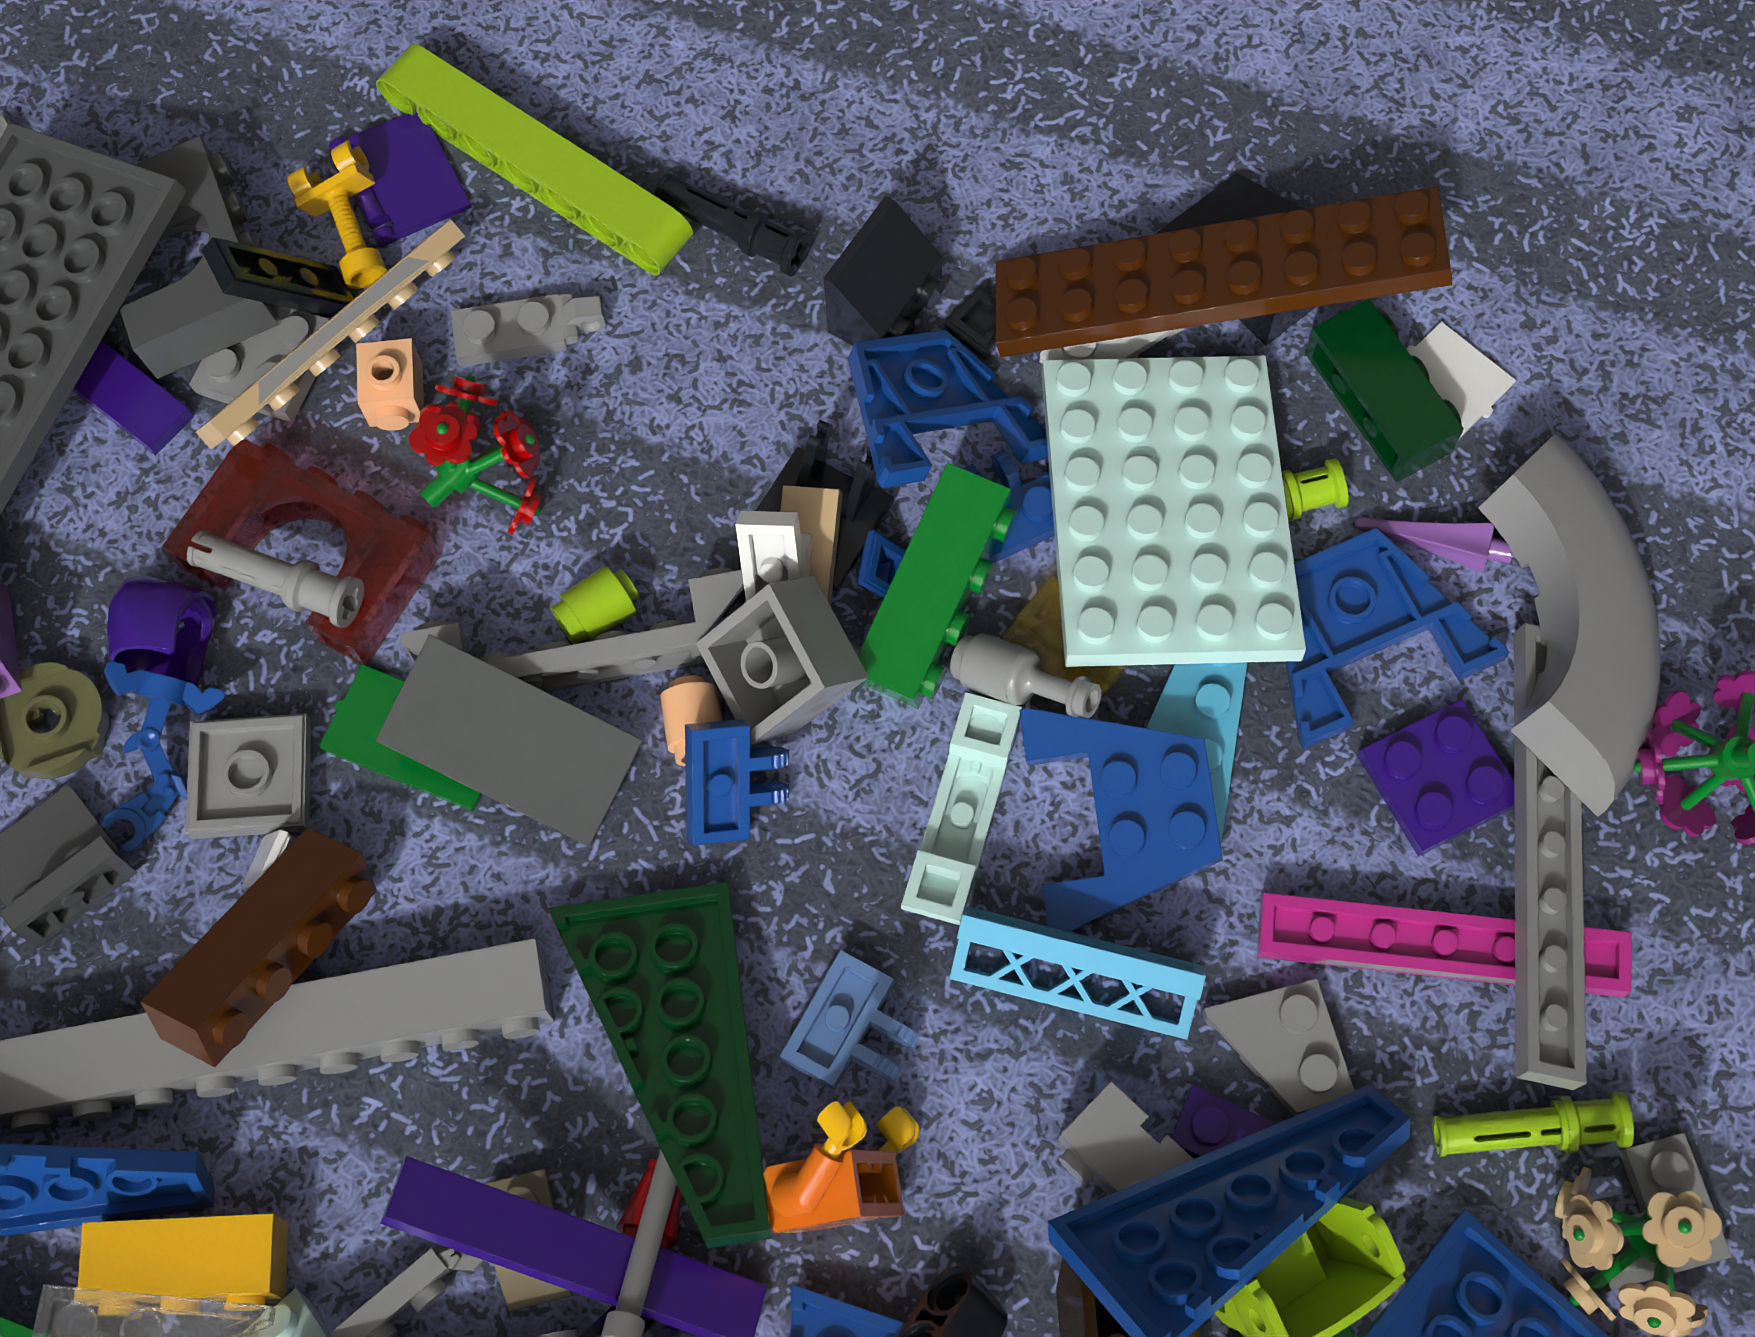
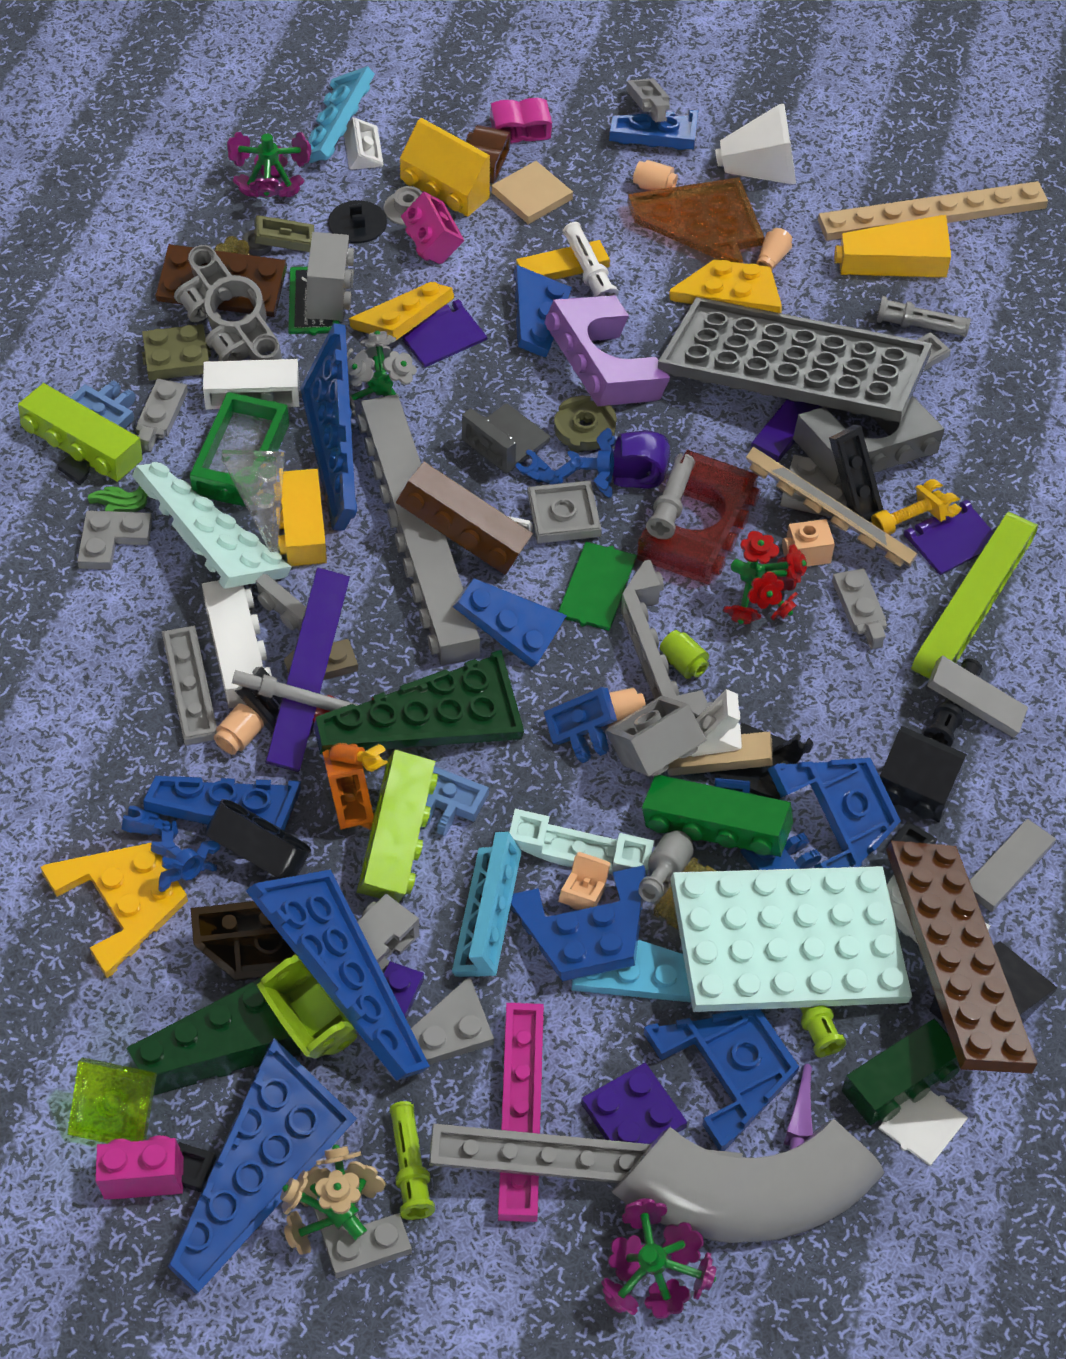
camera: 80 degrees right, 15 degrees down
dark grey tile [375,634,643,847] -> none
none -> lime brick [356,750,438,903]
none -> blue wing [453,578,567,667]
none -> light nougat bracket [558,852,611,910]
none -> light grey tile [927,655,1028,737]
none -> light grey tile [969,818,1056,912]

